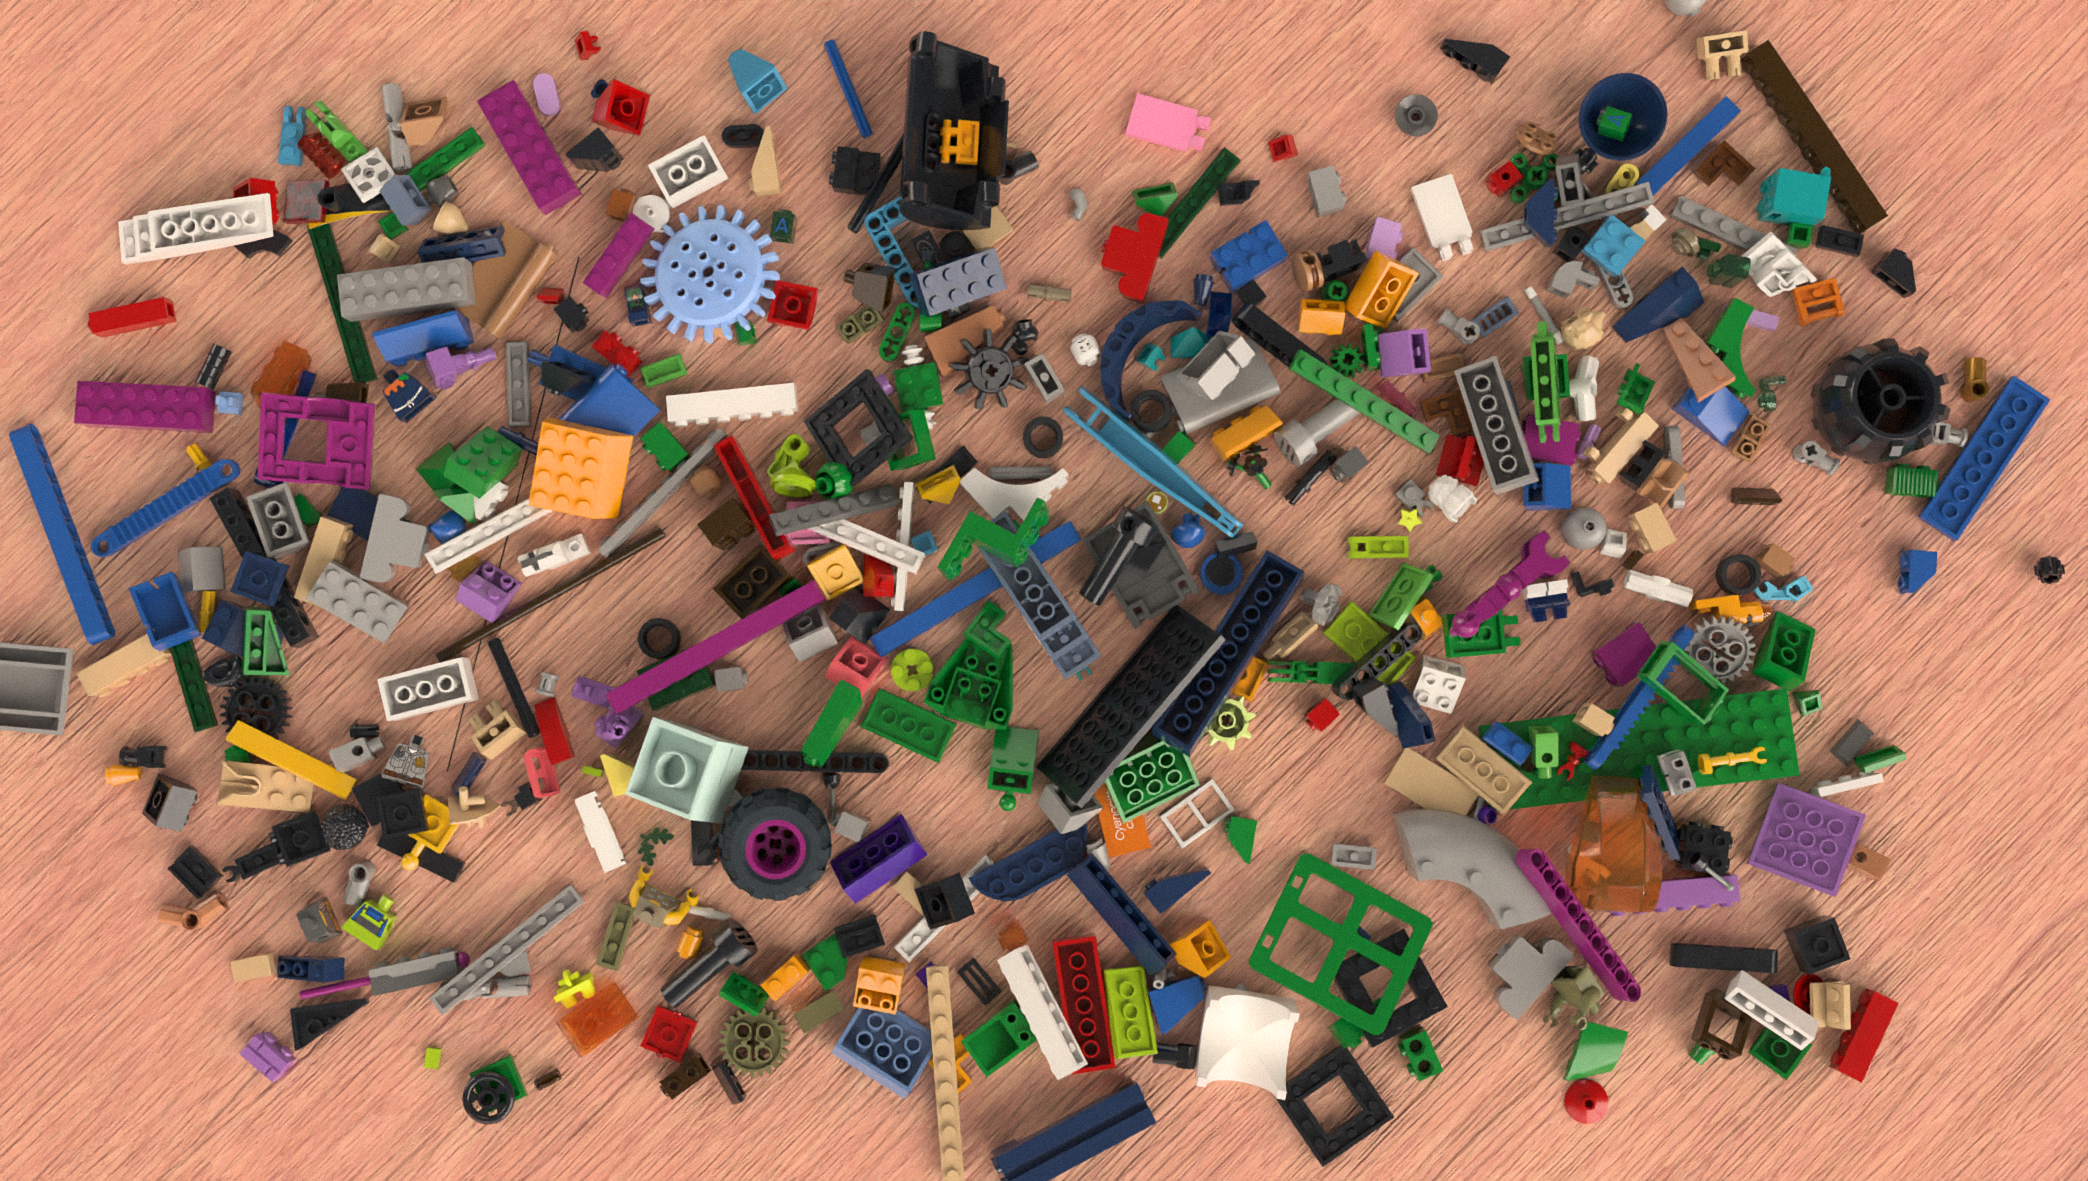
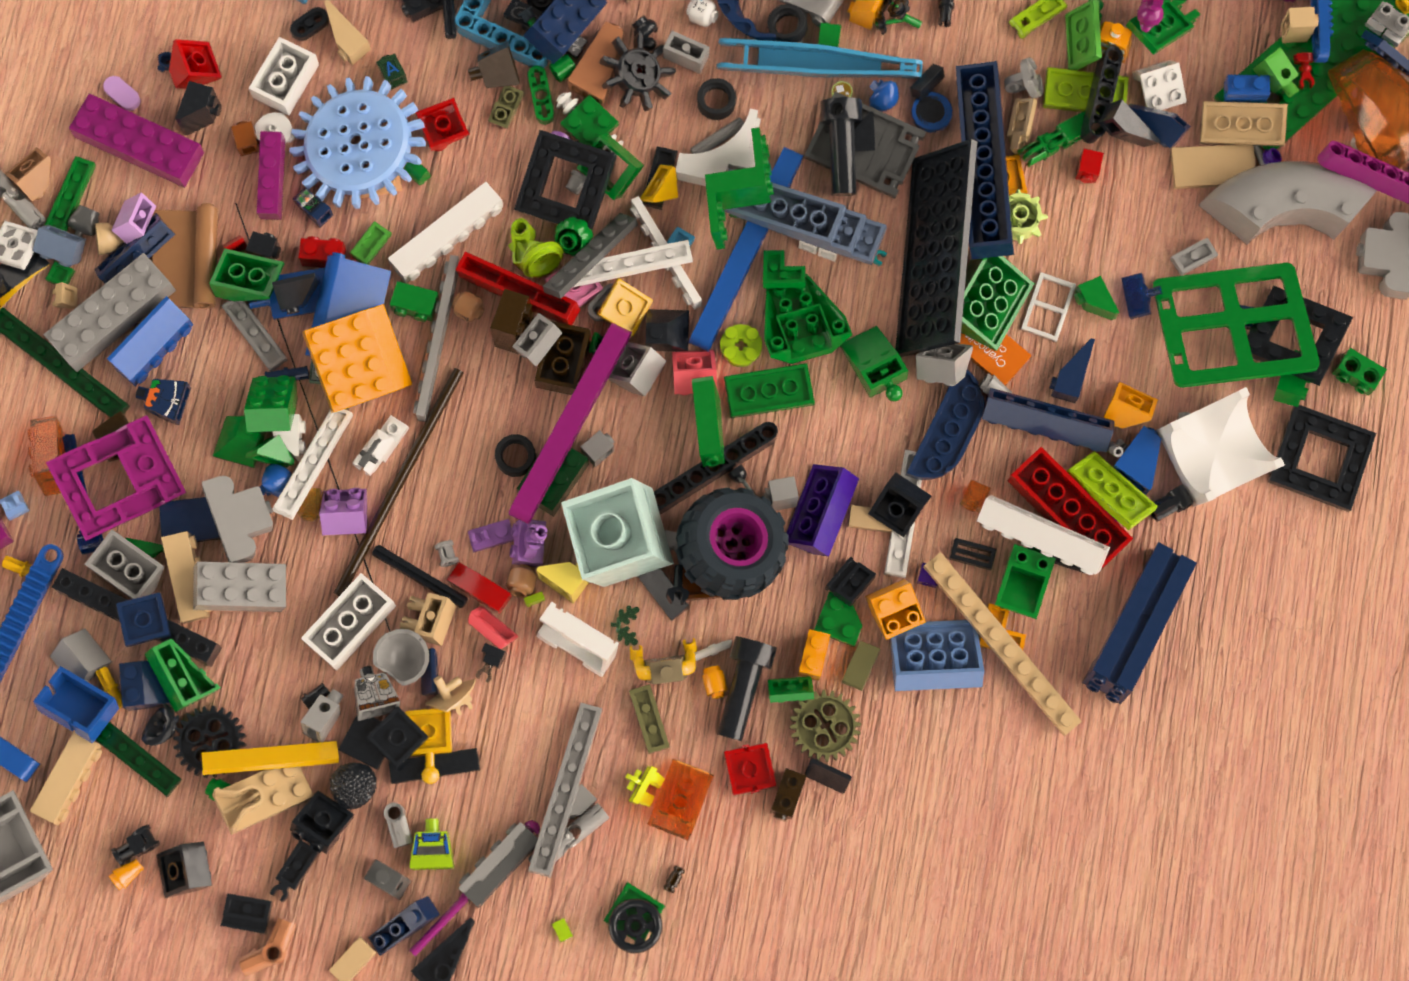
camera: 45 degrees left, 10 degrees down
medium lavender brick [426,347,496,389] -> none
red tile [575,31,601,60] -> none
red slope [863,554,894,598] -> none
none -> lavender brick [112,192,156,244]
none -> green slope [209,248,284,301]
none -> light grey cylinder [373,629,429,685]
none -> medium nougat head [506,564,537,598]
none -> light grey brick [512,313,562,366]
none -> clear blue plate [1121,273,1163,319]

